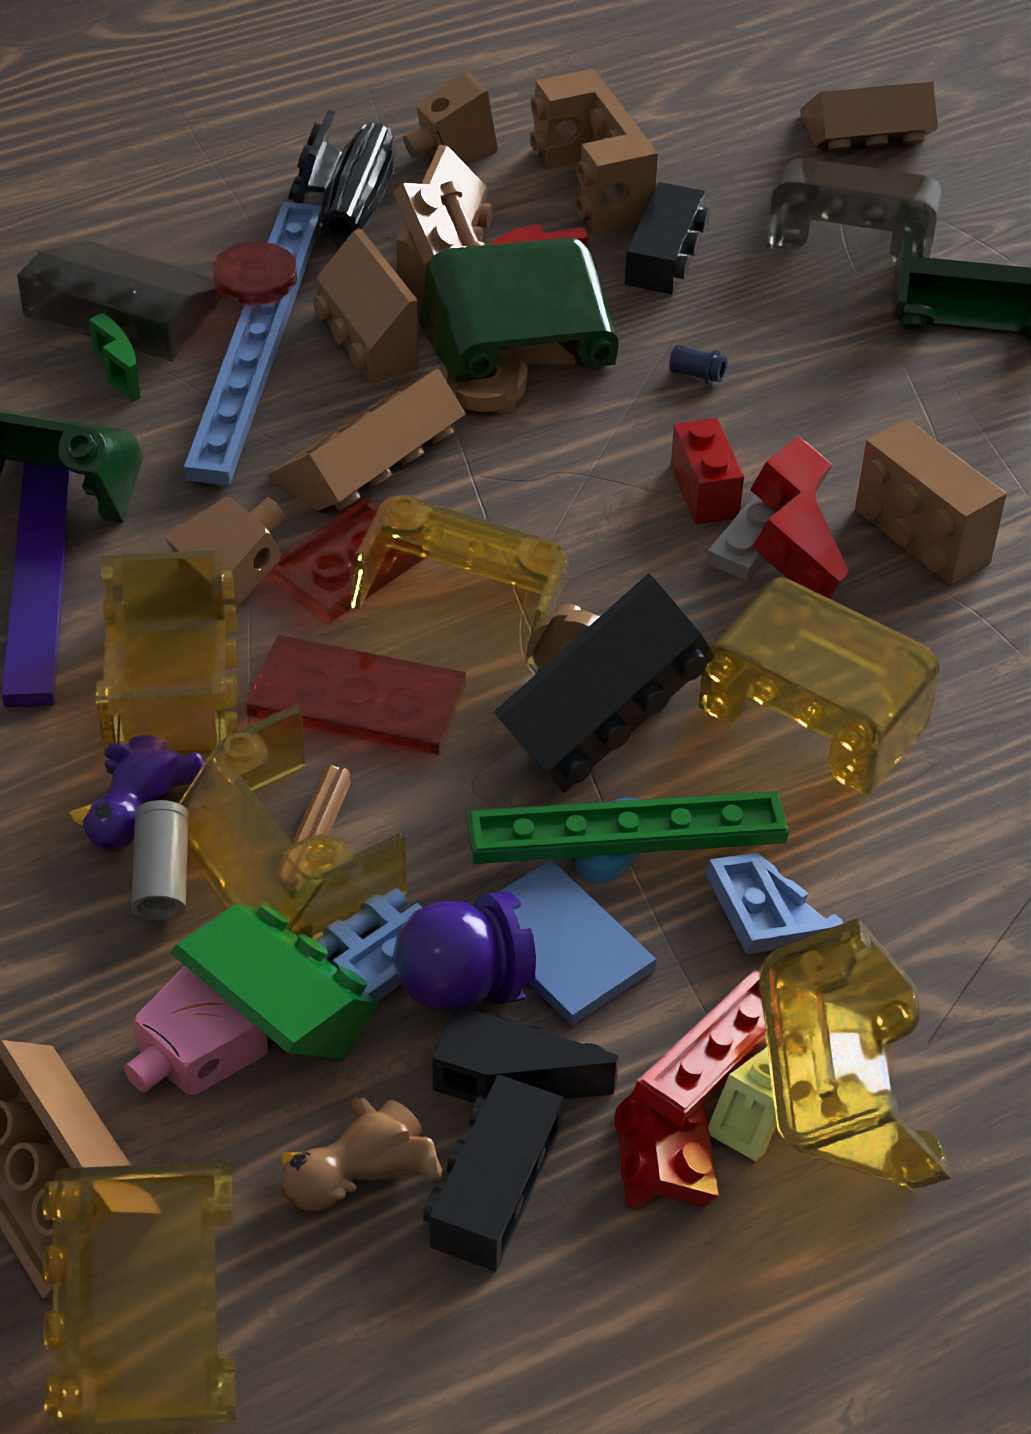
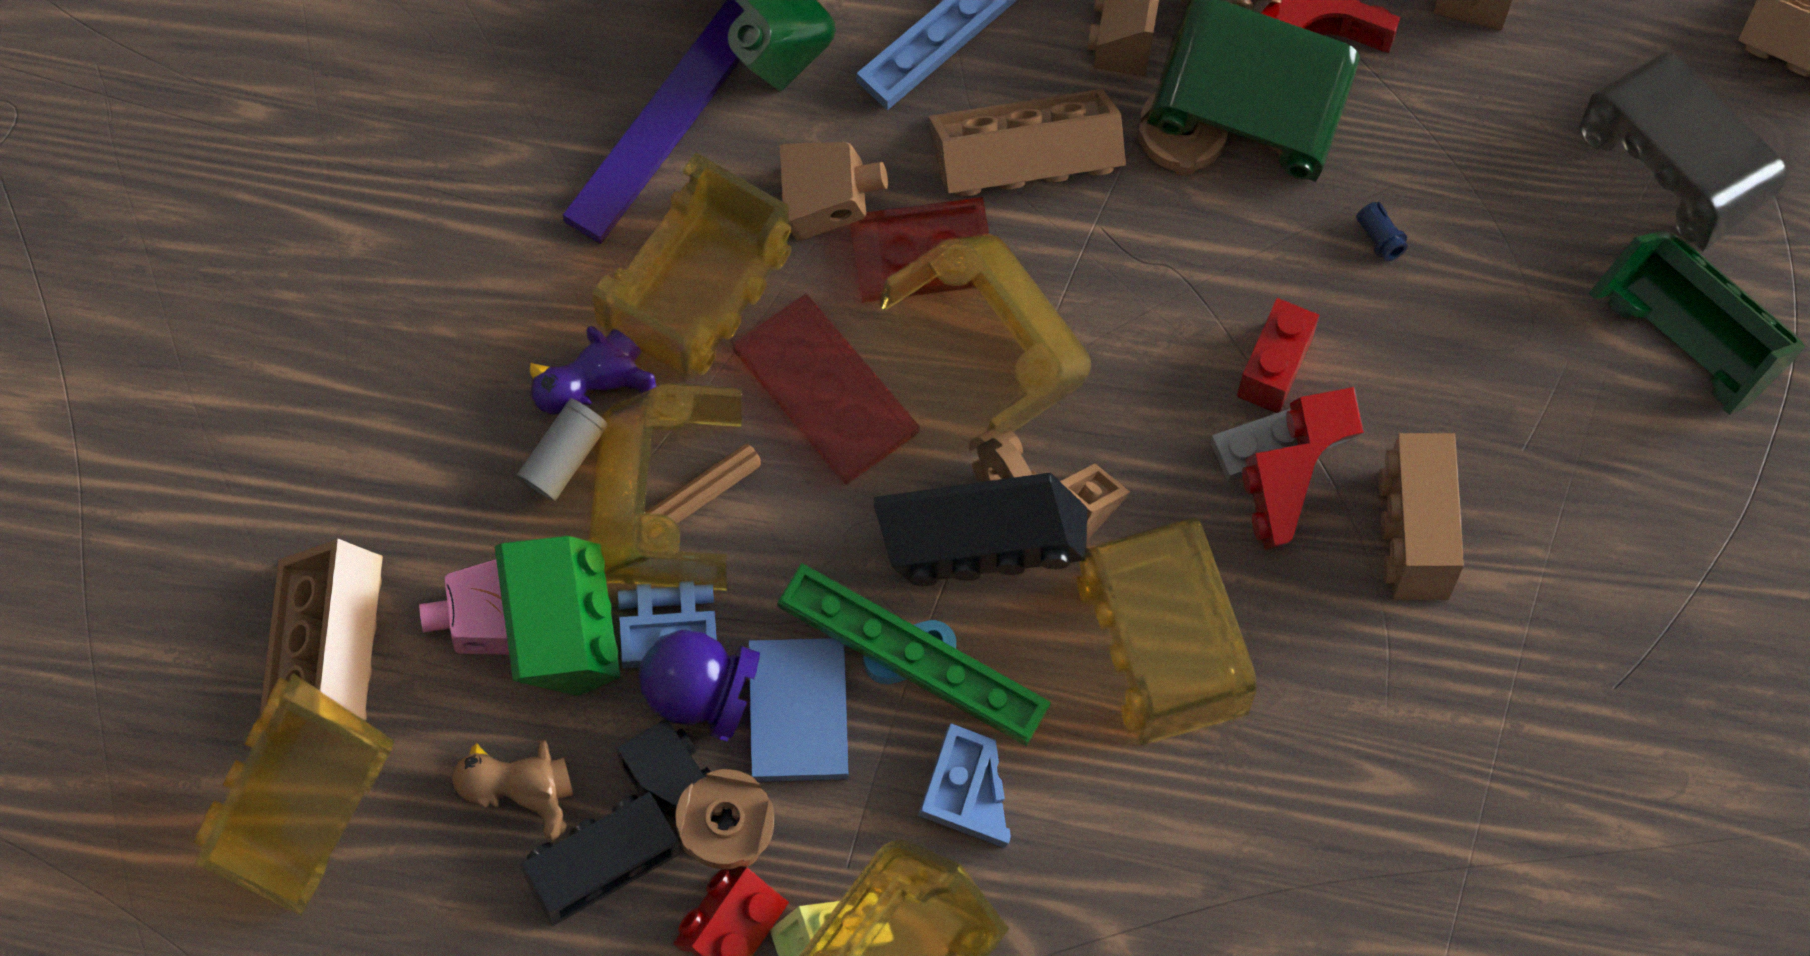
camera: 35 degrees right, 20 degrees up
black brick [625,182,710,295] -> none
tile [632,970,800,1127] -> none
none -> medium nougat plate [676,769,774,869]

